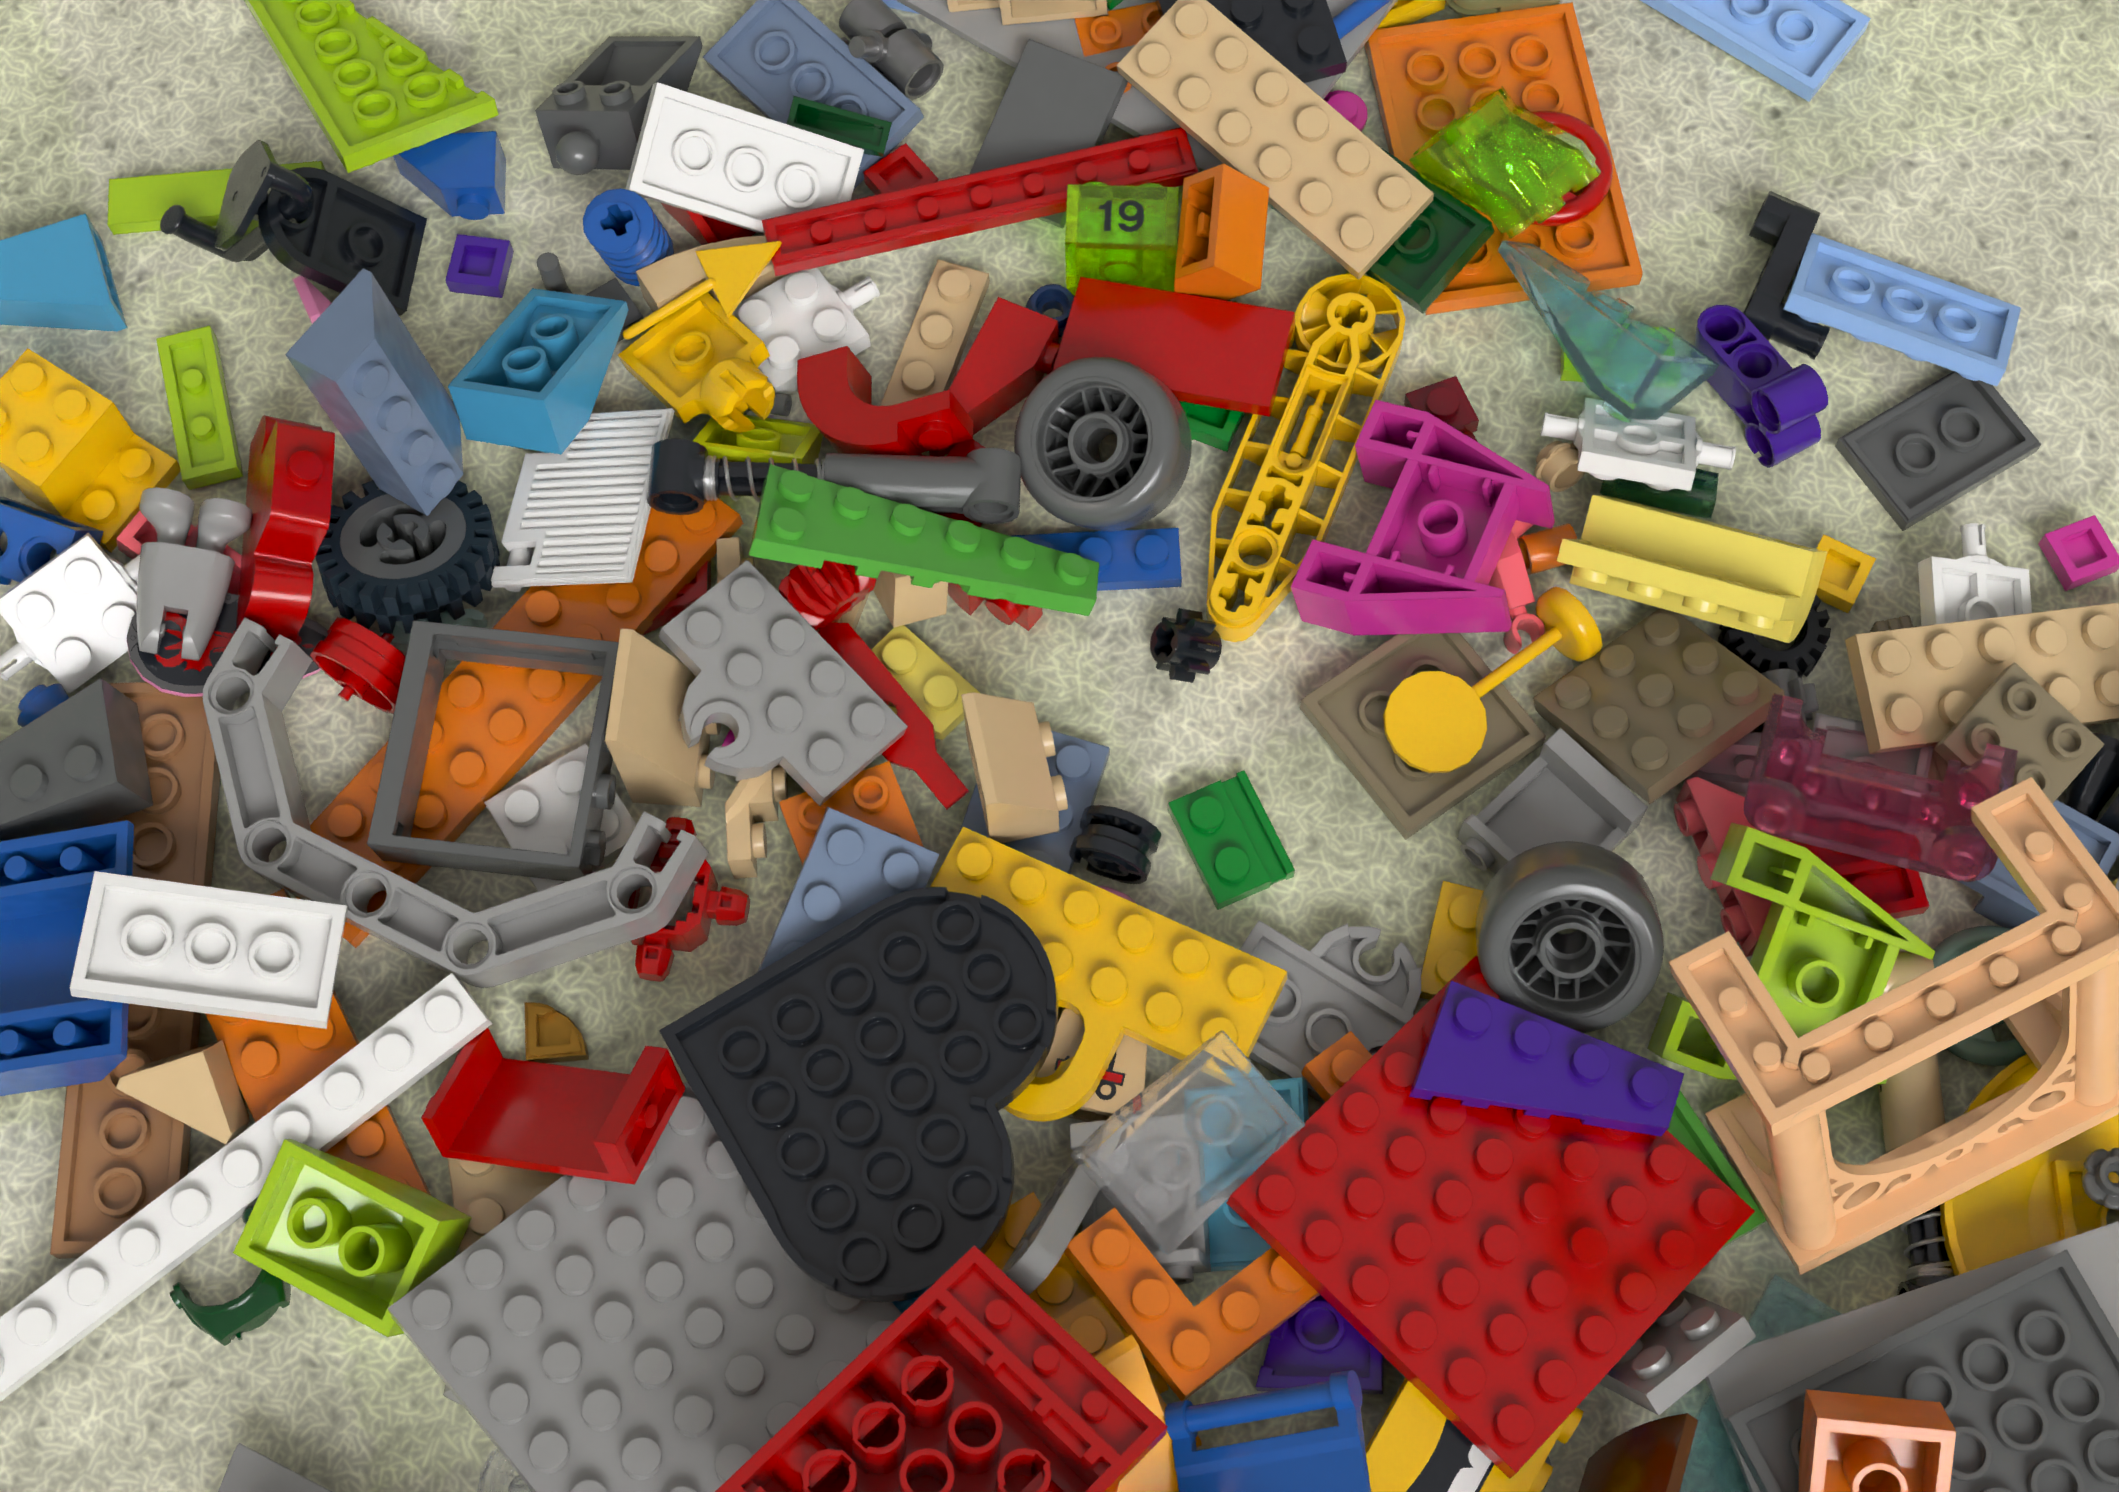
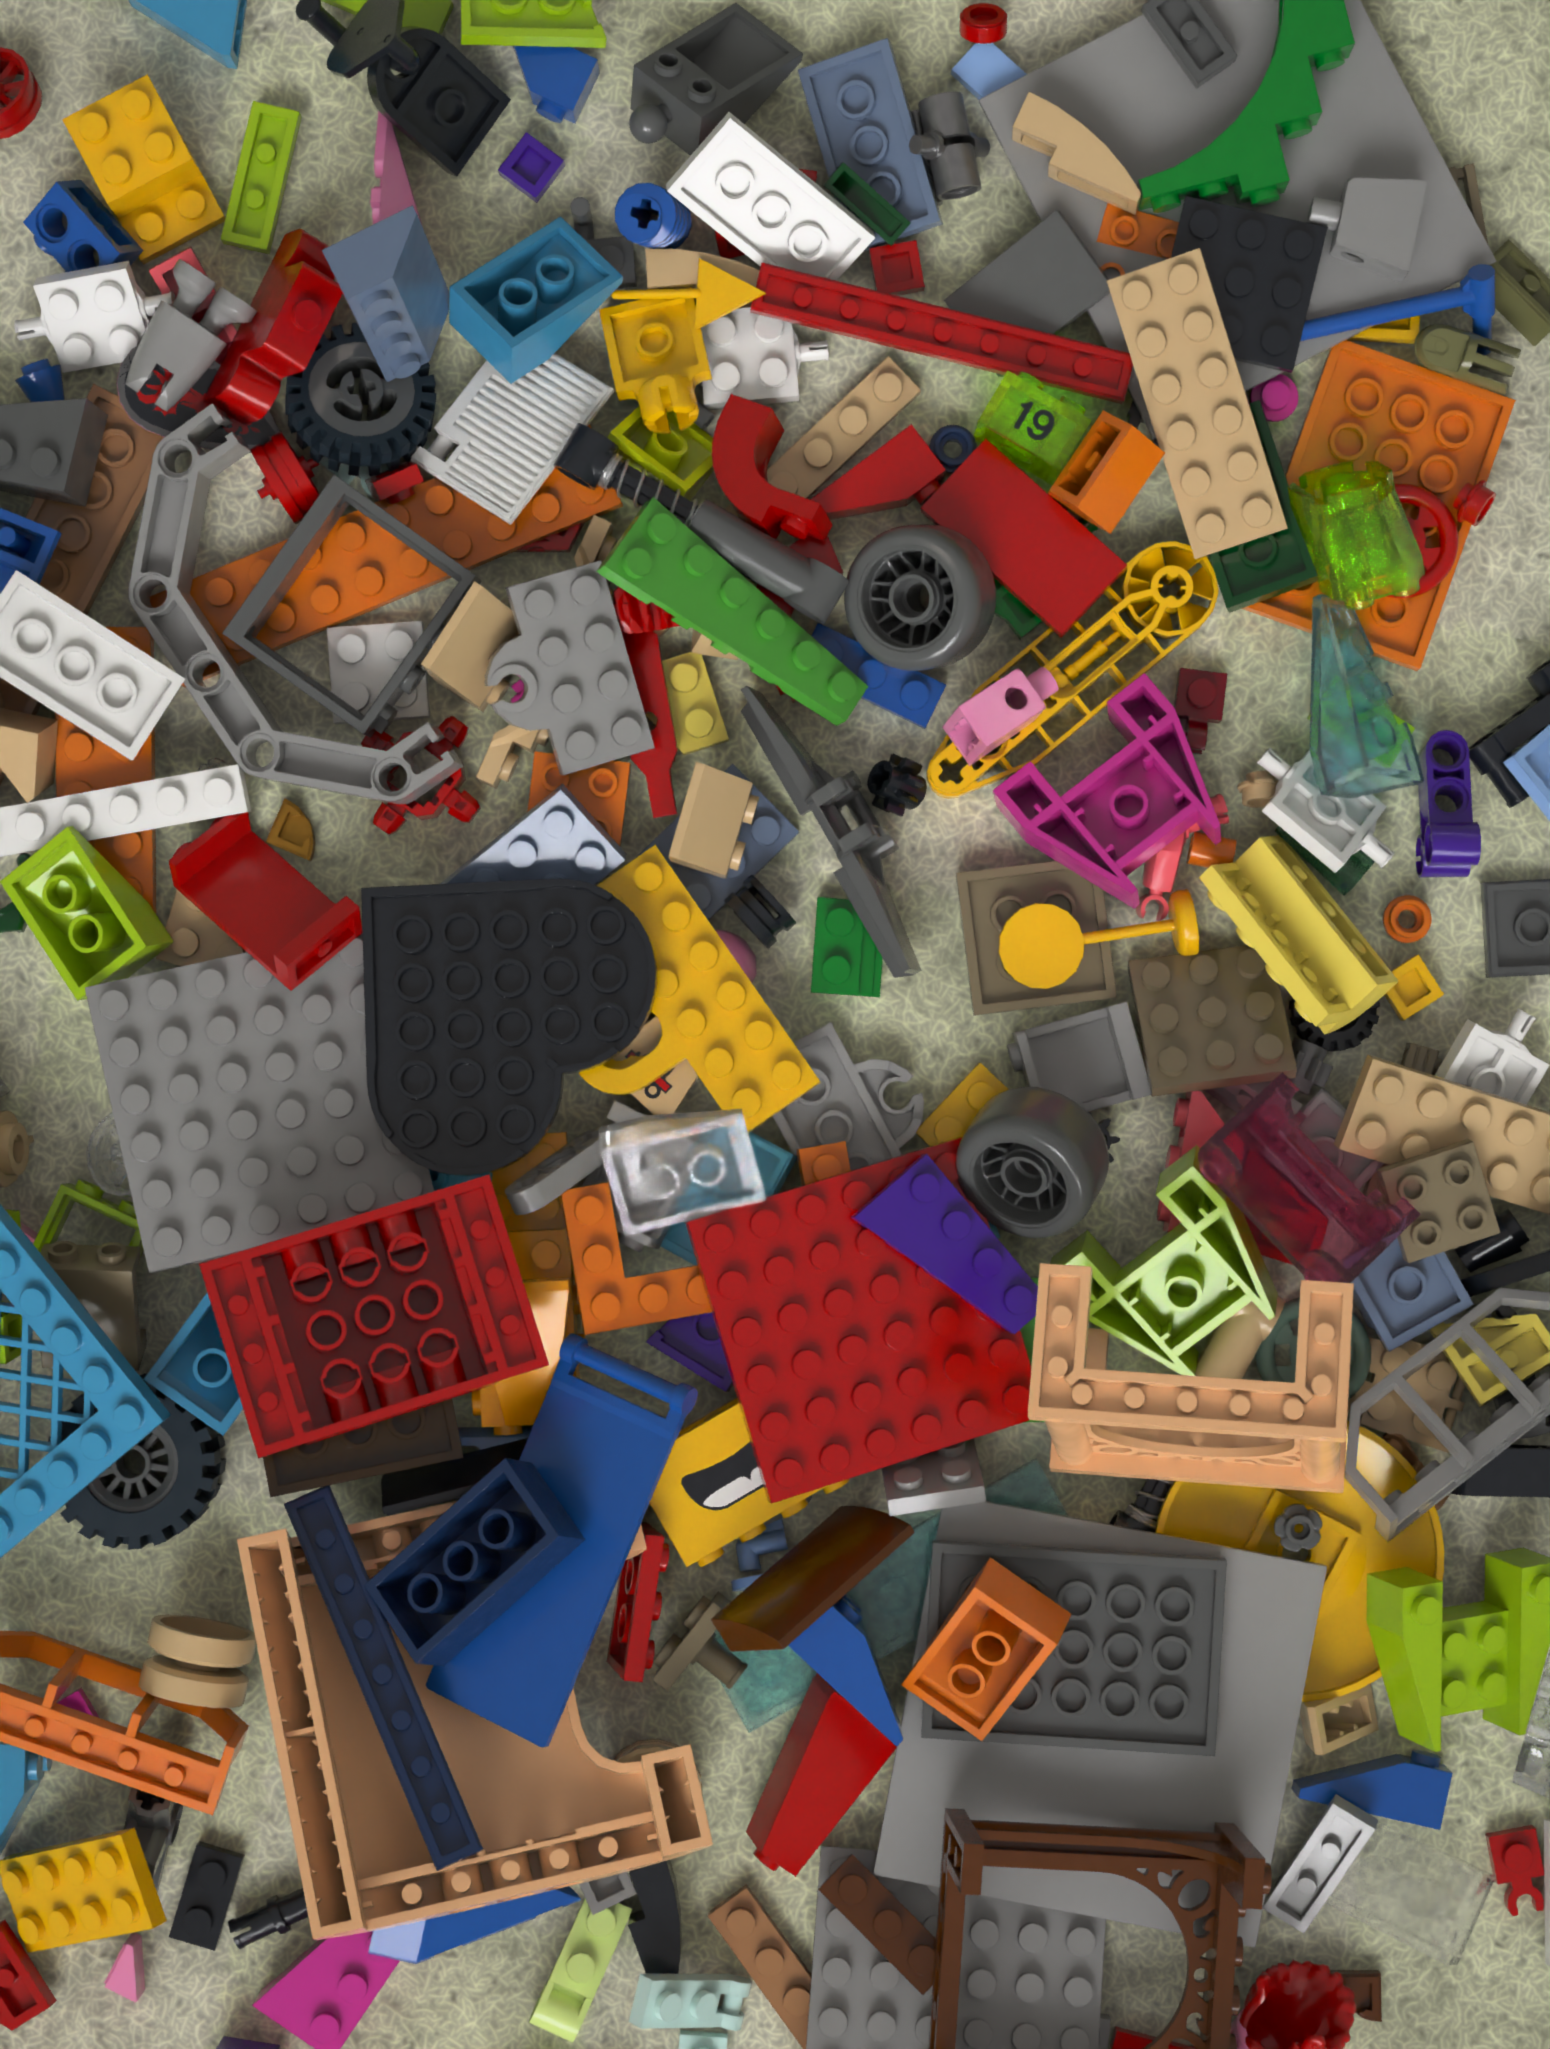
camera: 25 degrees right, 20 degrees up
none -> red plate [365,461,424,504]
none -> dark grey piece [741,686,922,978]
none -> bright pink torso [942,667,1058,766]
none -> orange plate [1383,895,1432,943]
none -> red plate [1453,480,1496,526]

